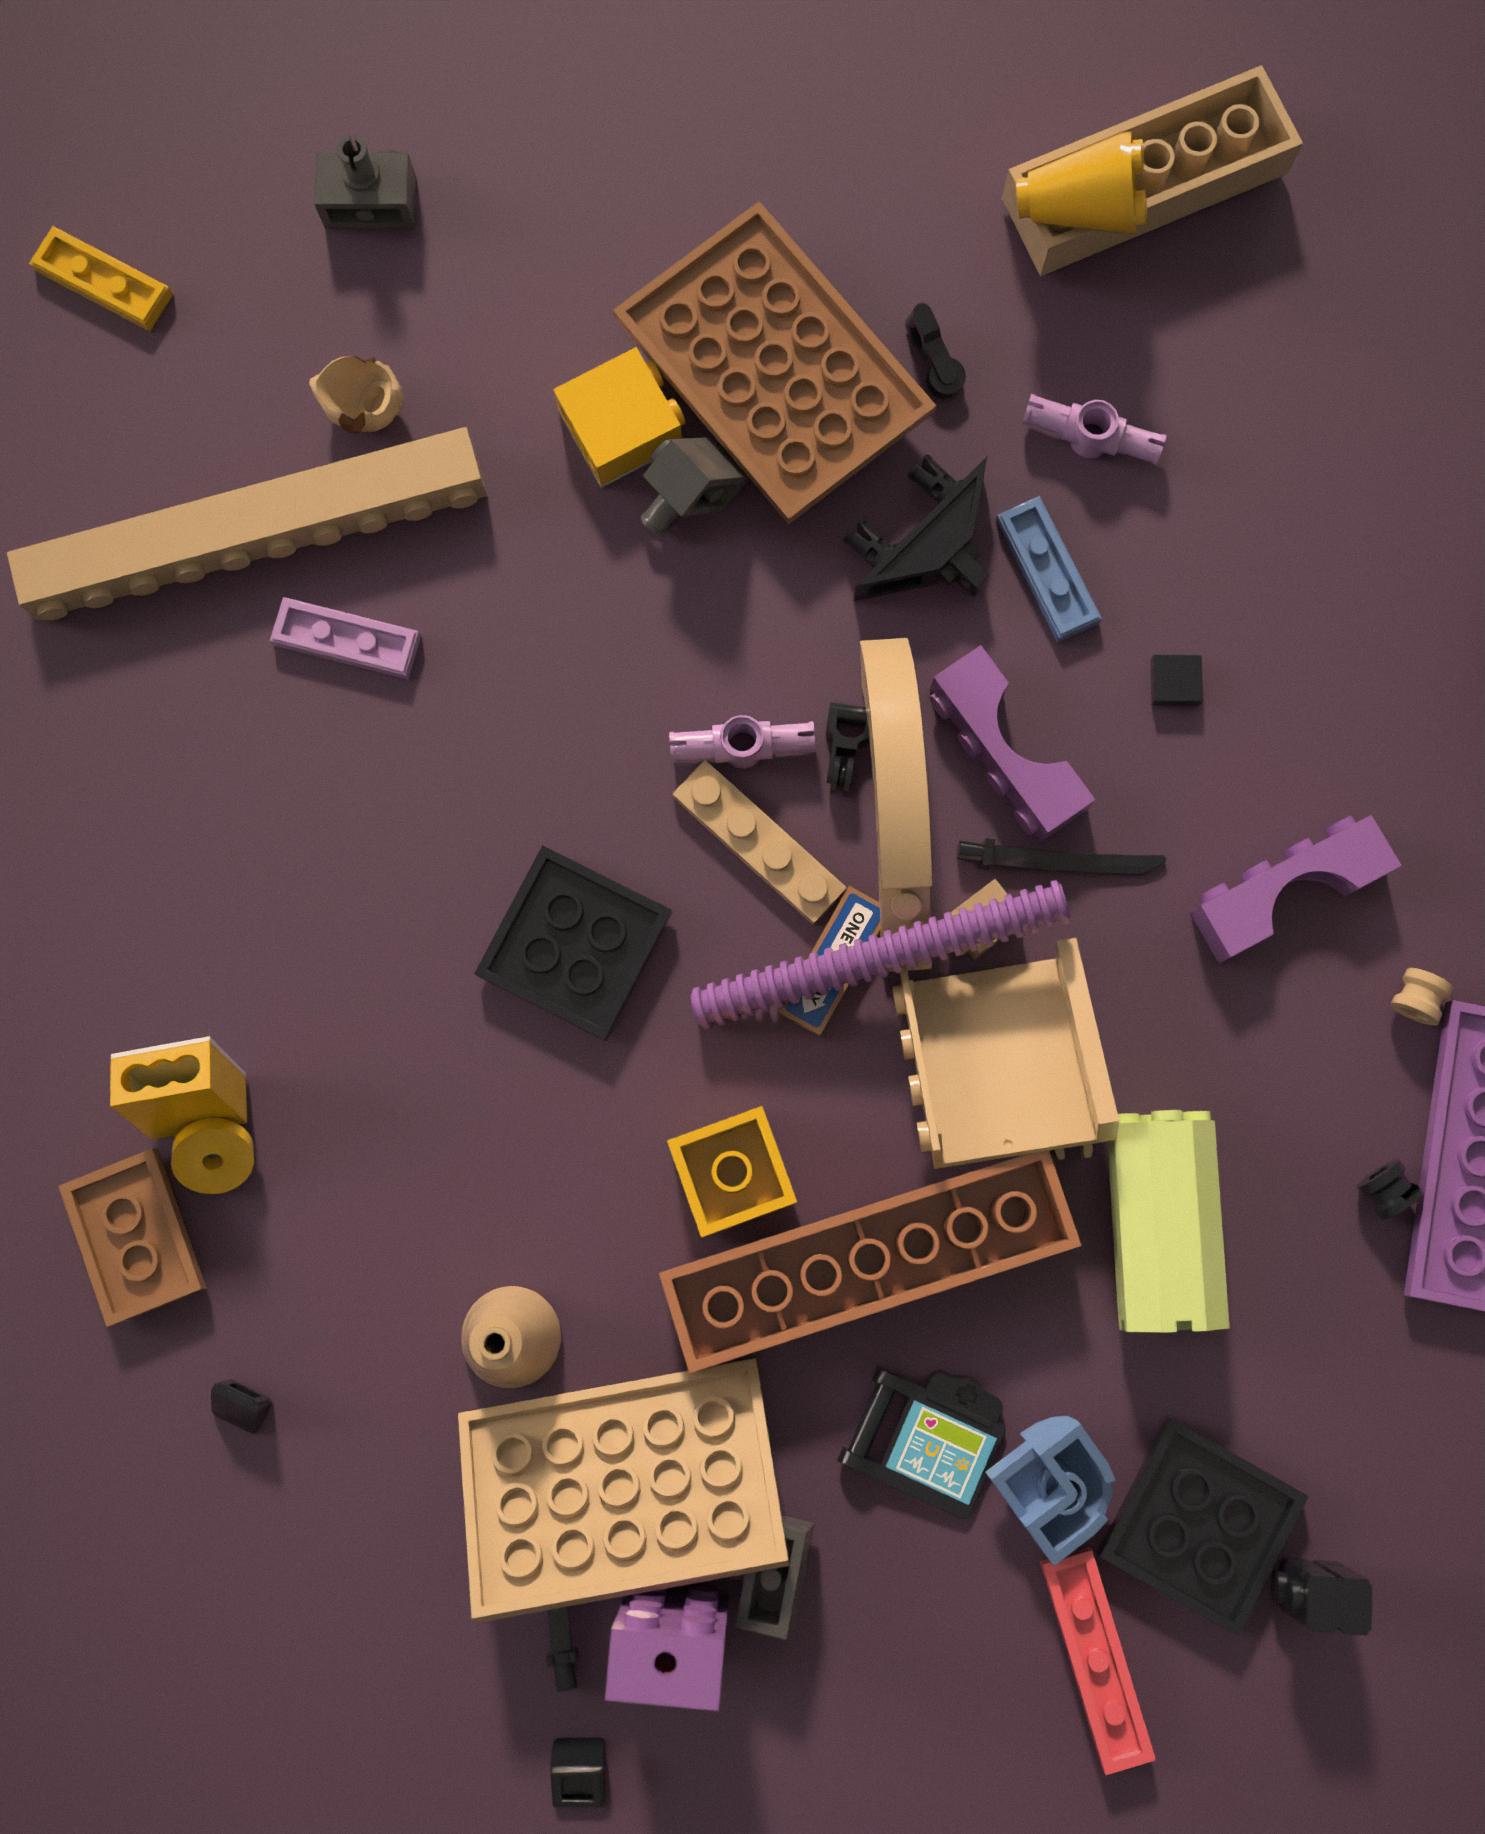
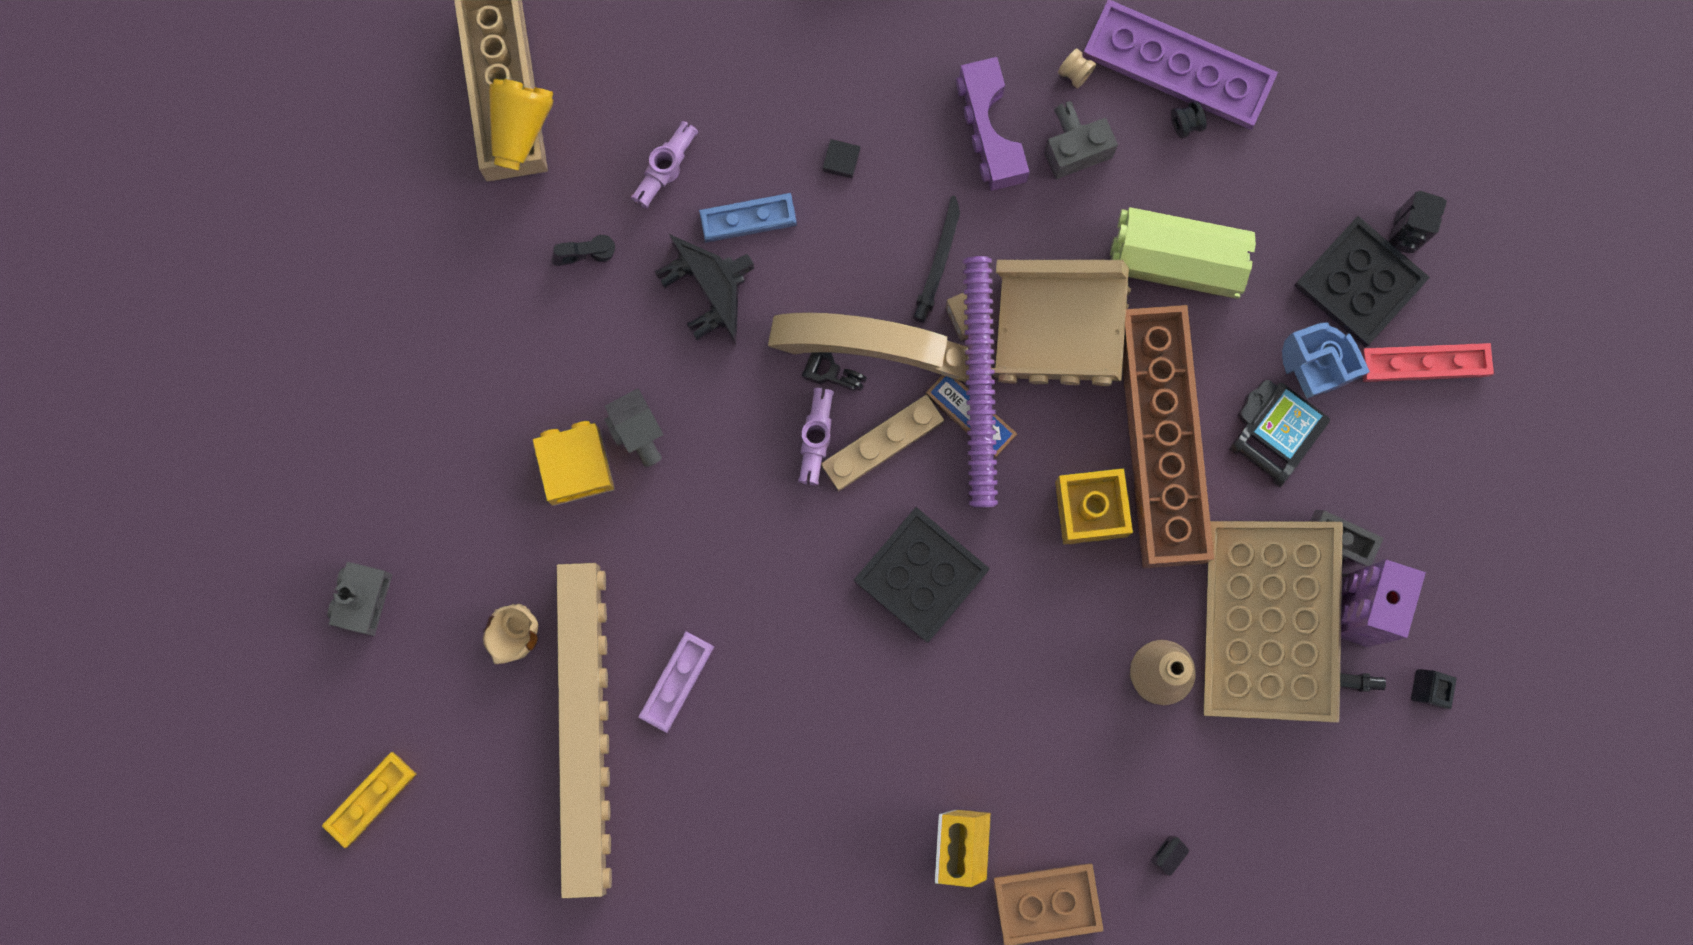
camera: 80 degrees left, 0 degrees up
yellow piece [171,1118,254,1194] -> none
medium nougat piece [613,201,936,525] -> none
medium lavender arch [929,645,1096,842] -> none
none -> dark grey brick [1044,101,1118,180]

